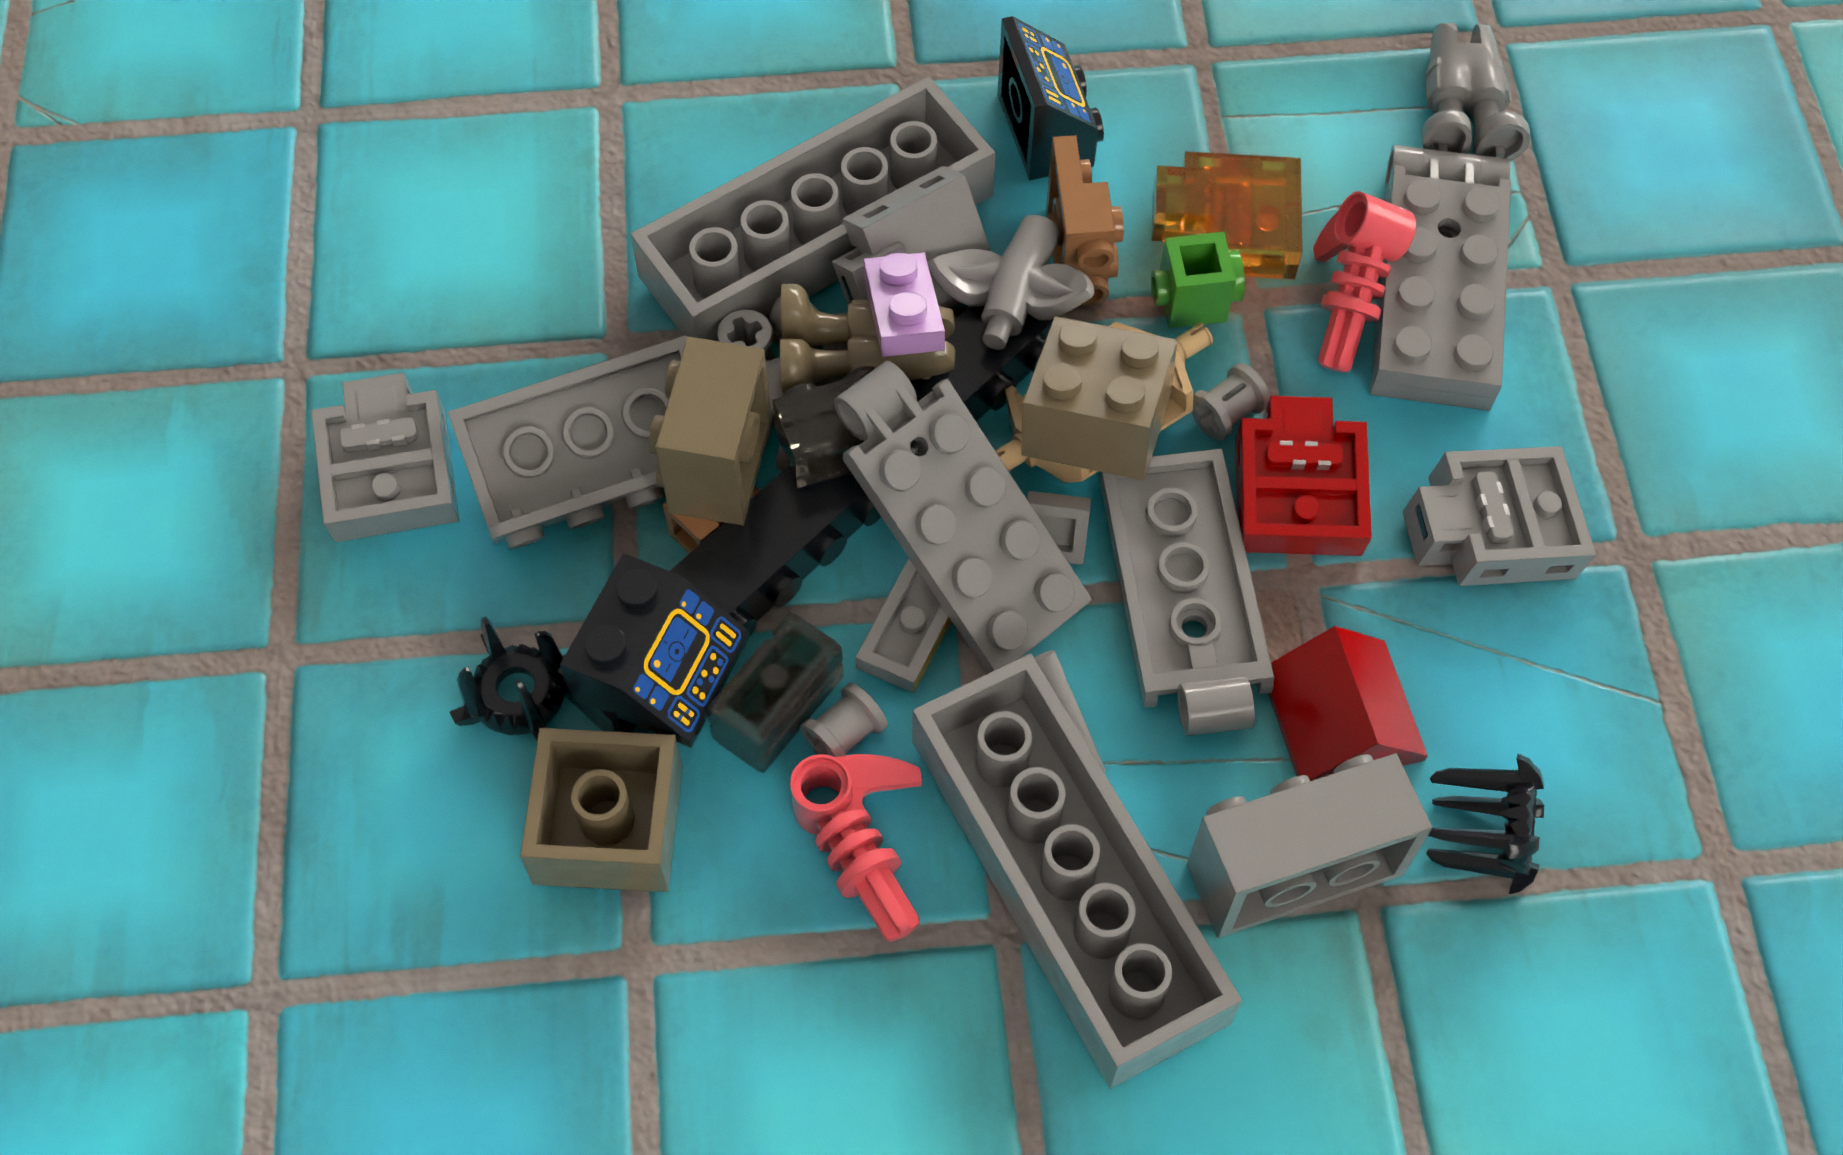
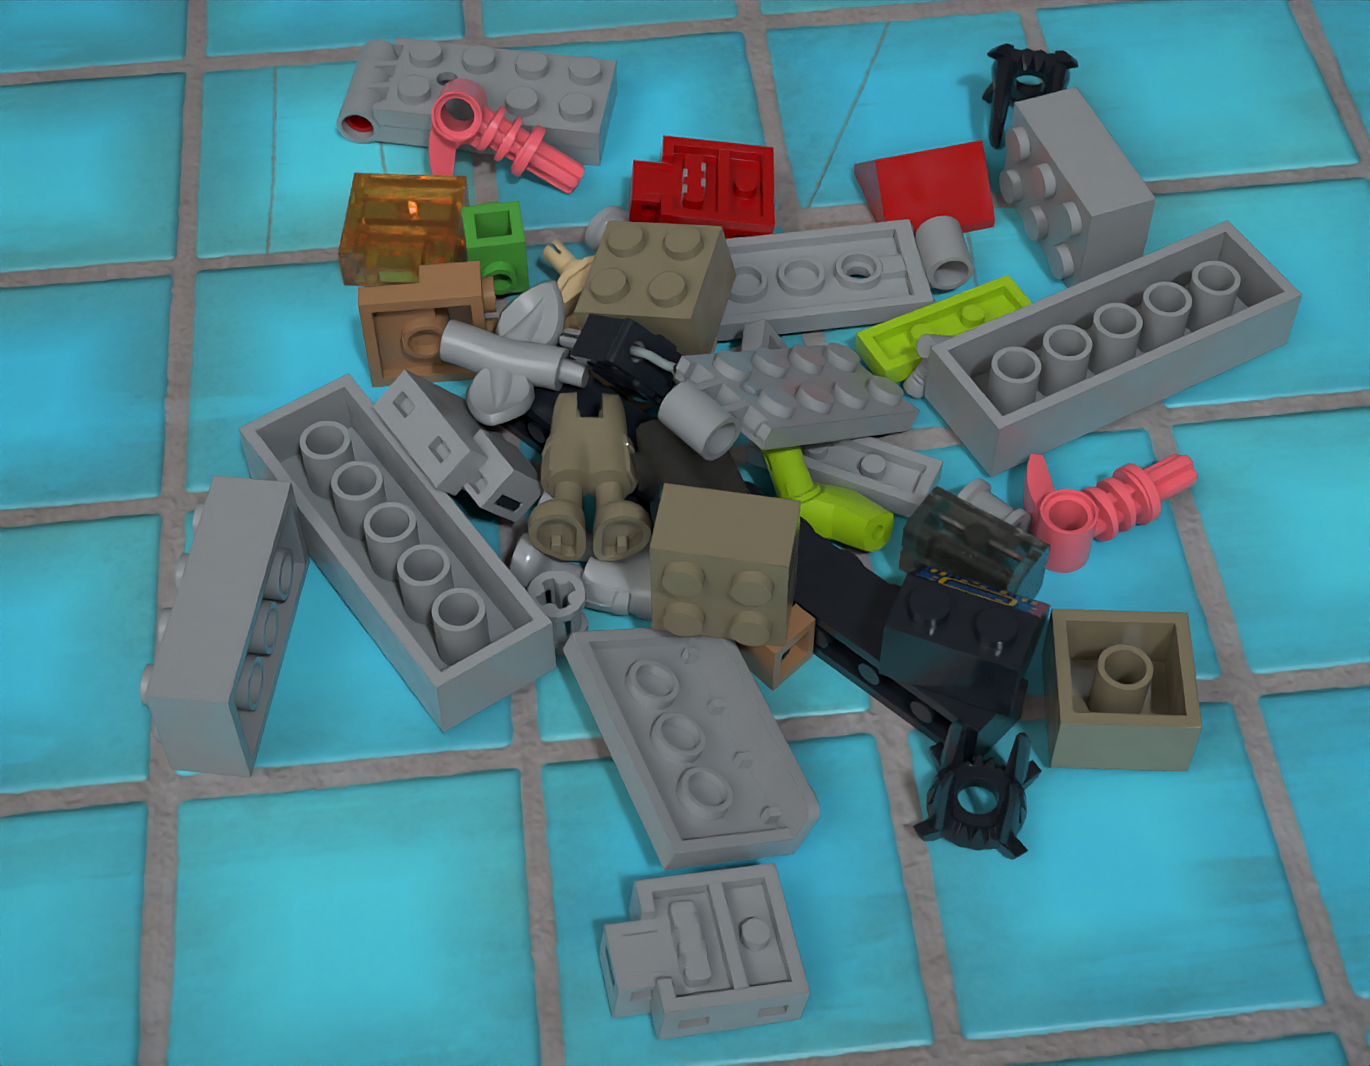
camera: 90 degrees left, 10 degrees down
lavender plate [864,252,945,357] -> none
black slope [997,16,1104,181] -> none
light grey piece [1403,446,1596,586] -> none
light grey piece [1421,23,1530,161] -> none
none -> light grey brick [140,475,310,777]
none -> black piece [560,314,683,406]
none -> lime arm [758,446,894,552]
none -> lime plate [855,275,1032,383]

